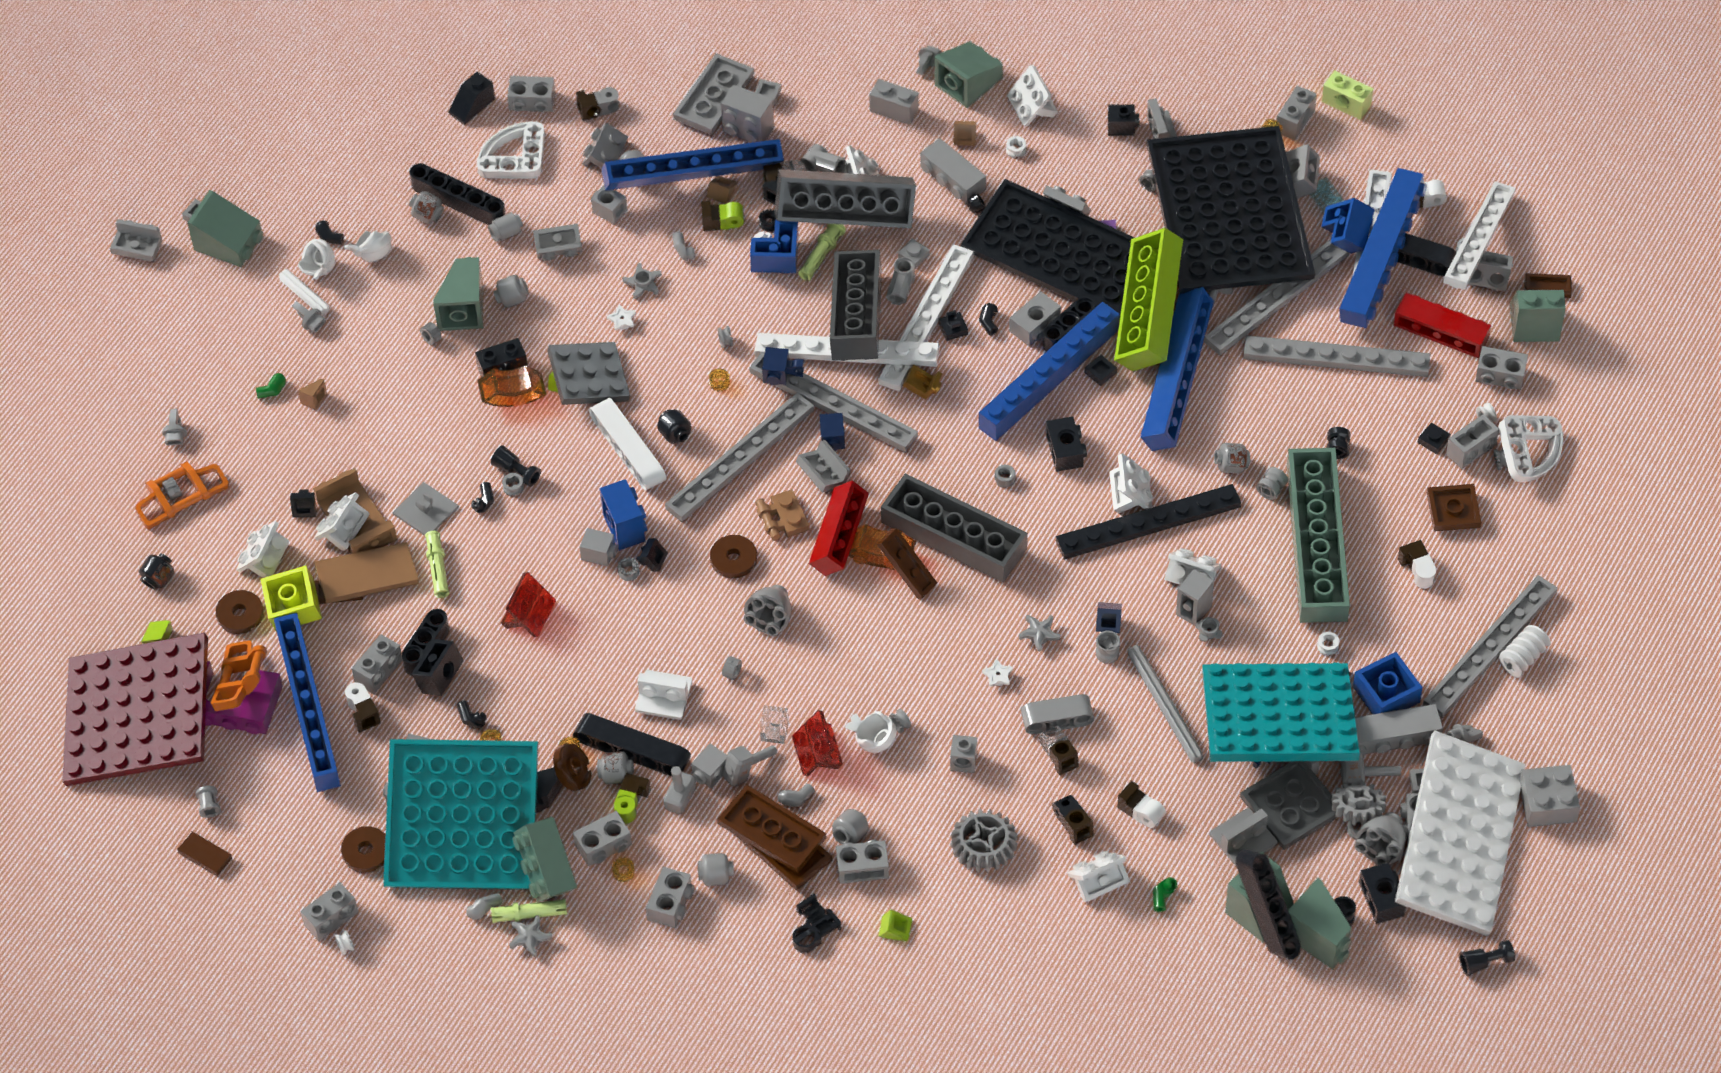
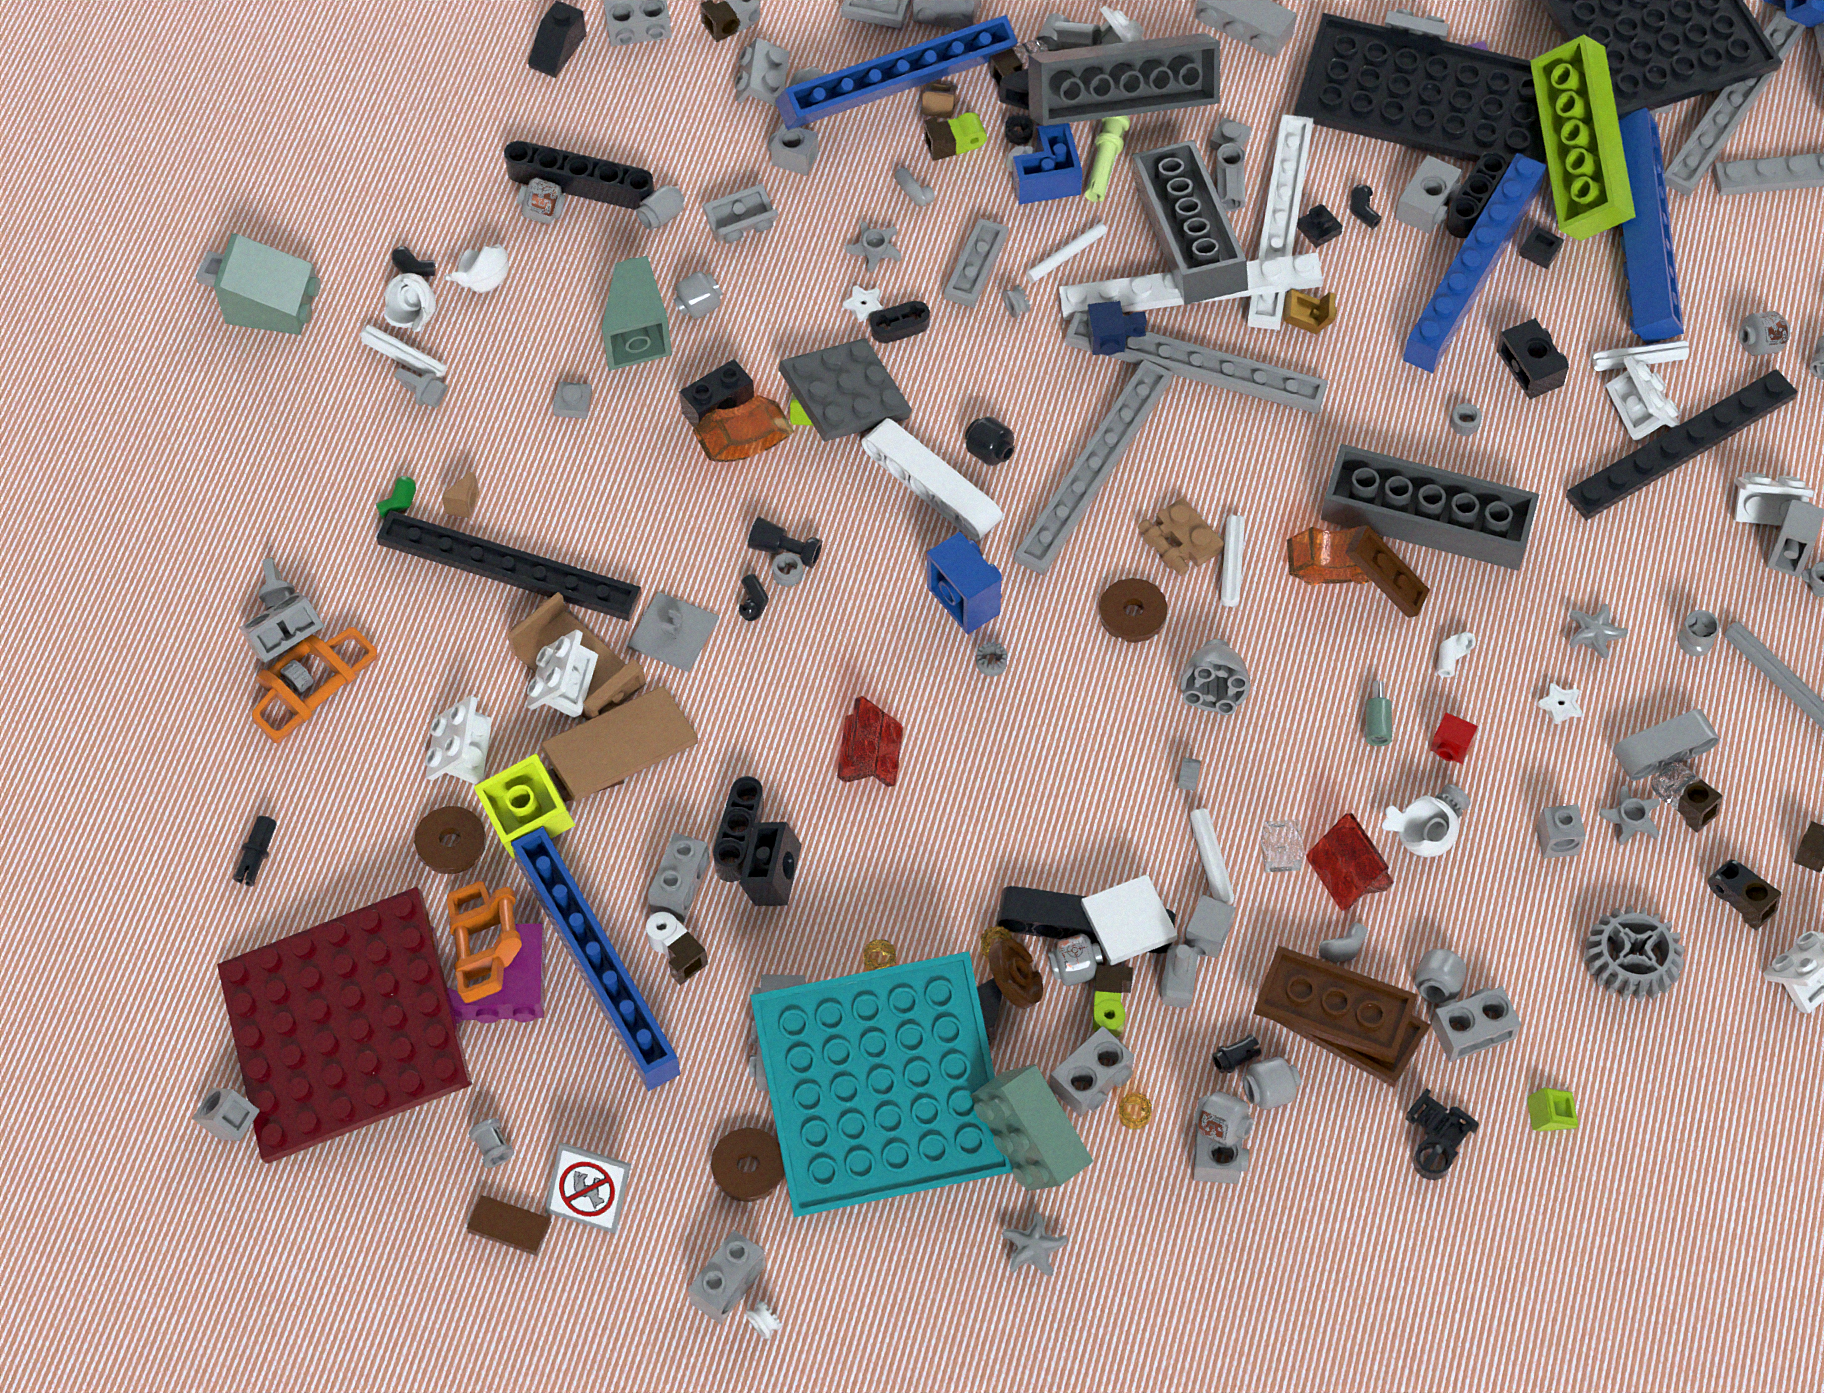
camera: 15 degrees left, 5 degrees up
light grey bracket [110,219,163,262] -> none
black head [139,553,174,590] -> none
lime slope [141,620,173,644] -> none
black tile [290,489,317,518] -> none
light grey axle [420,322,441,345] -> none
yellowish green pin [425,531,450,598] -> none
black arm [456,700,487,728] -> none
light grey arm [466,893,502,920] -> none
white beam [477,122,545,179] -> none
yellowish green pin [491,899,567,923] -> none
light grey brick [579,528,618,566] -> none
white bracket [635,670,692,720] -> none
black tile [636,538,668,572] -> none
clear yellow bush [709,368,730,392] -> none
light grey piece [723,745,777,787] -> none
light grey bracket [796,440,851,493] -> none
red brick [808,480,869,576] -> none
dark blue brick [819,413,845,451] -> none
black hinge [967,193,986,213] -> none
dark blue brick [1096,602,1122,633] -> none
none -> light grey brick [192,1088,260,1141]
none -> black axle [232,816,277,887]
none -> light grey brick [239,592,324,663]
none -> black plate [376,511,642,621]
none -> piece [545,1142,632,1234]
none -> light grey plate [553,381,593,419]
none -> black beam [870,301,930,344]
none -> light grey plate [944,218,1009,308]
none -> white bar [1026,222,1107,283]
none -> white tile [1081,874,1178,966]
none -> white axle [1190,808,1234,905]
none -> light grey head [1194,1091,1253,1146]
none -> black pin [1212,1034,1262,1074]
none -> white axle [1221,515,1245,607]
none -> sand green piece [1366,680,1392,746]
none -> red plate [1430,712,1478,765]
none -> white arm [1438,632,1476,678]
none -> white axle [1592,340,1689,371]
none -> light grey animal [1599,786,1660,845]

